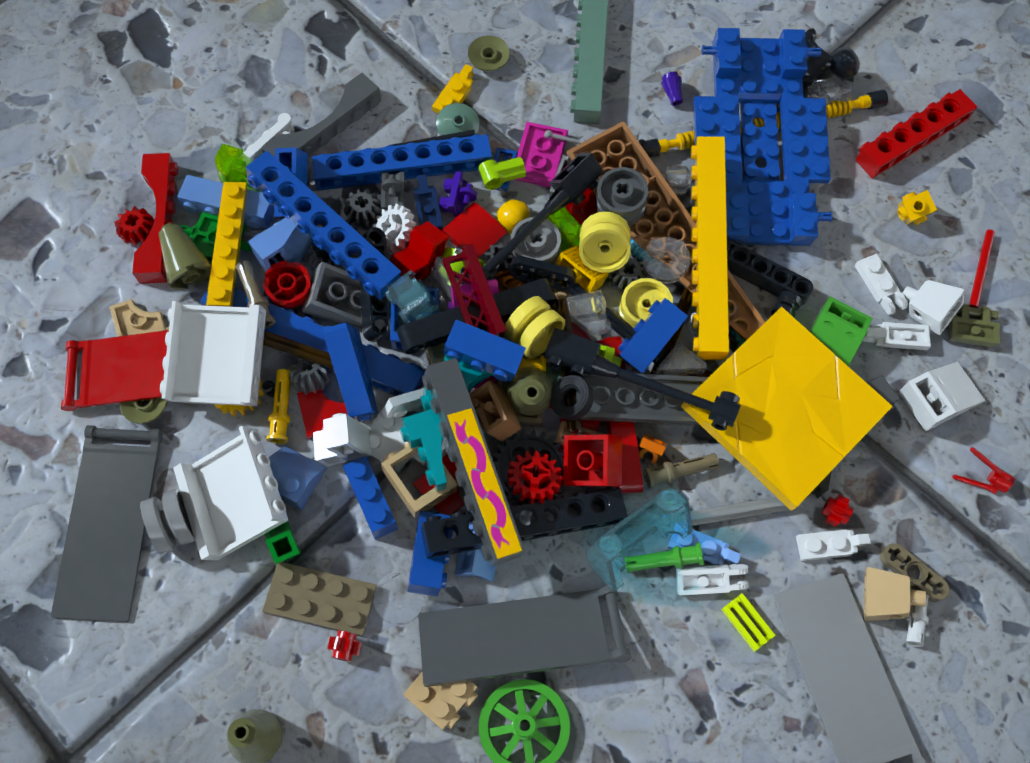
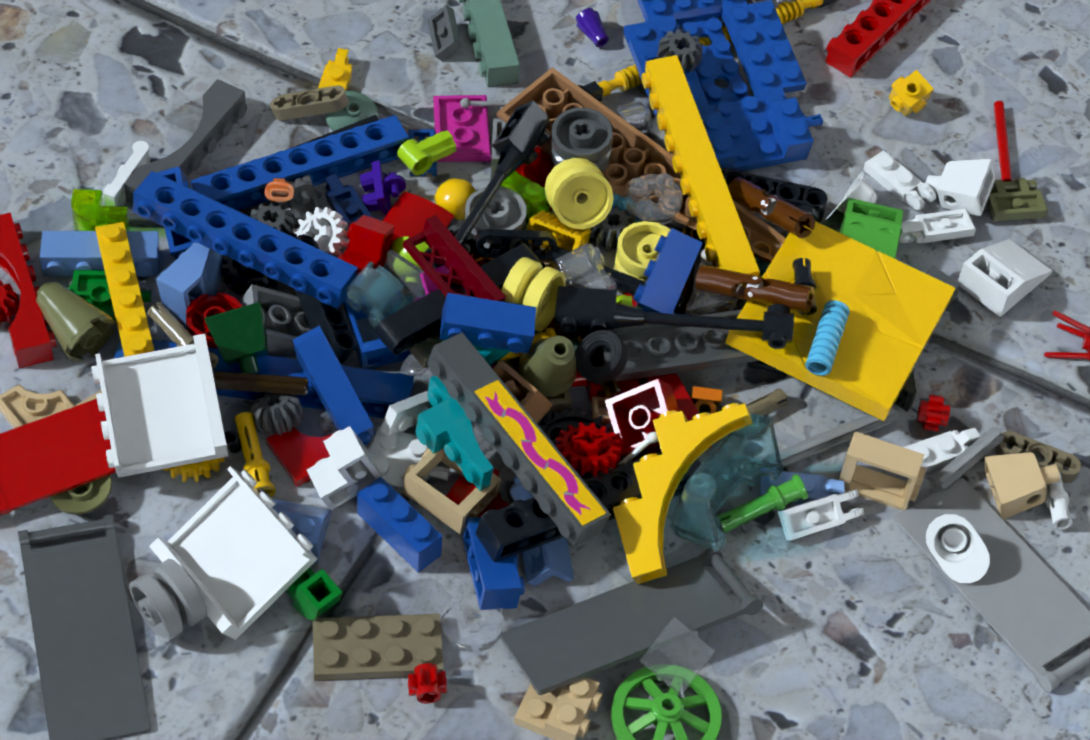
camera: 20 degrees left, 15 degrees down
olive dish [468,35,510,71] -> none
neon yellow tile [721,593,776,652] -> none
none -> dark green torso [204,302,269,374]
none -> orange piece [264,178,294,202]
none -> dark tan beam [270,86,349,121]
none -> dark grey plate [428,5,461,61]
none -> white hinge [608,432,658,471]
none -> yellow arch [613,403,753,584]
none -> clear piece [640,617,715,695]
none -> dark grey gear [657,28,703,73]
none -> reddish brown piece [695,265,815,313]
none -> reddish brown piece [728,177,815,238]
none -> black pin [792,258,817,316]
none -> medium azure piece [805,300,850,376]
none -> white piece [825,171,877,221]
none -> tan window [839,431,927,511]
none -> white piece [926,514,990,583]
none -> light grey axle [933,428,1004,490]

